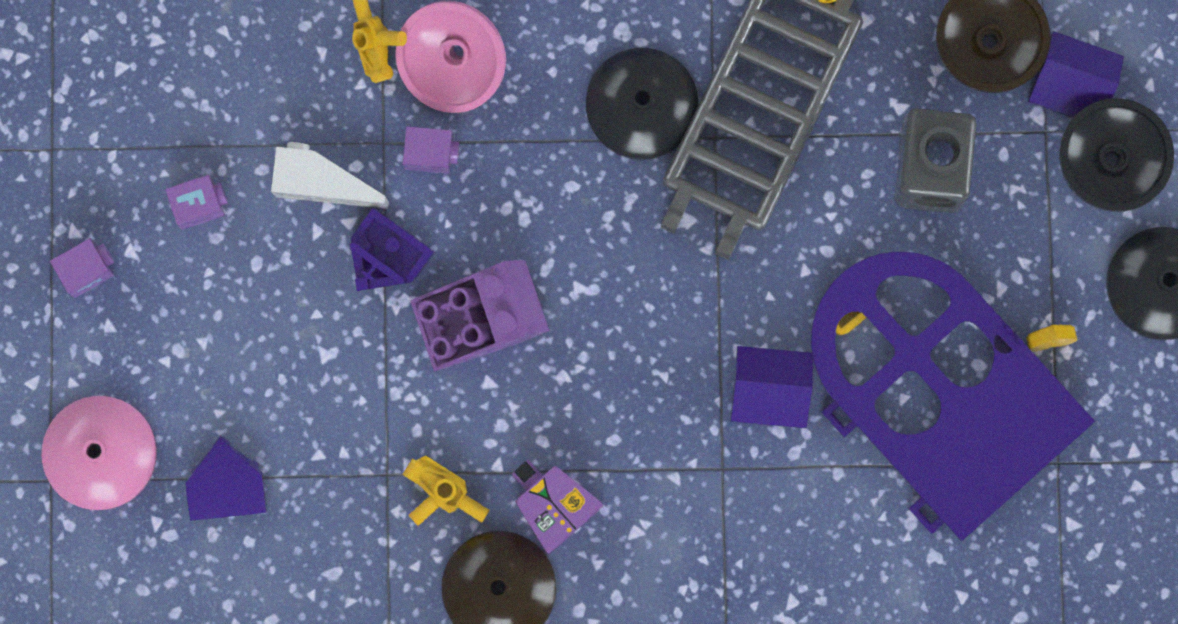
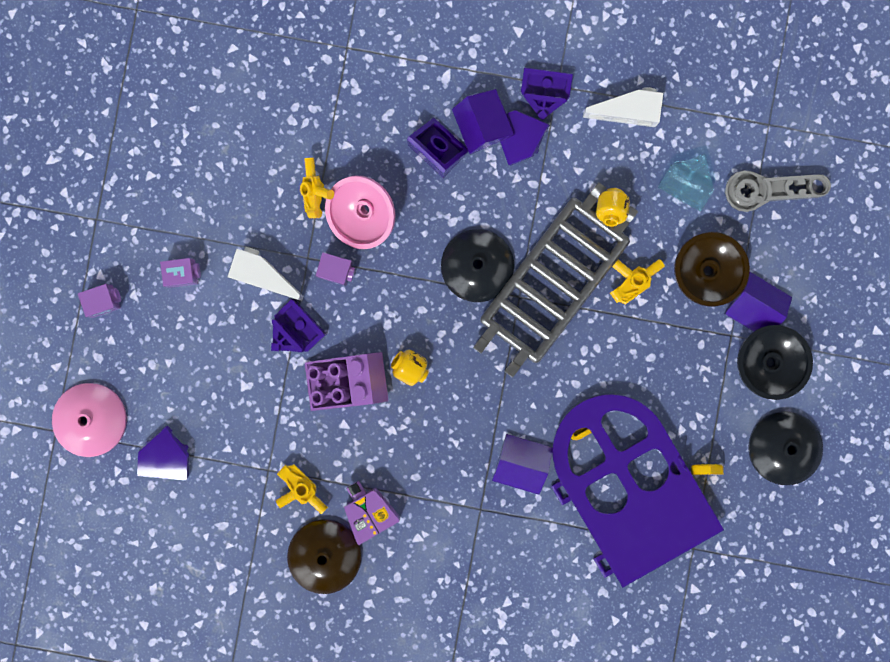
camera: 15 degrees right, 5 degrees up
dark grey piece [894,108,977,213] -> none
none -> yellow head [391,349,429,386]
none -> yellow piece [610,259,665,304]

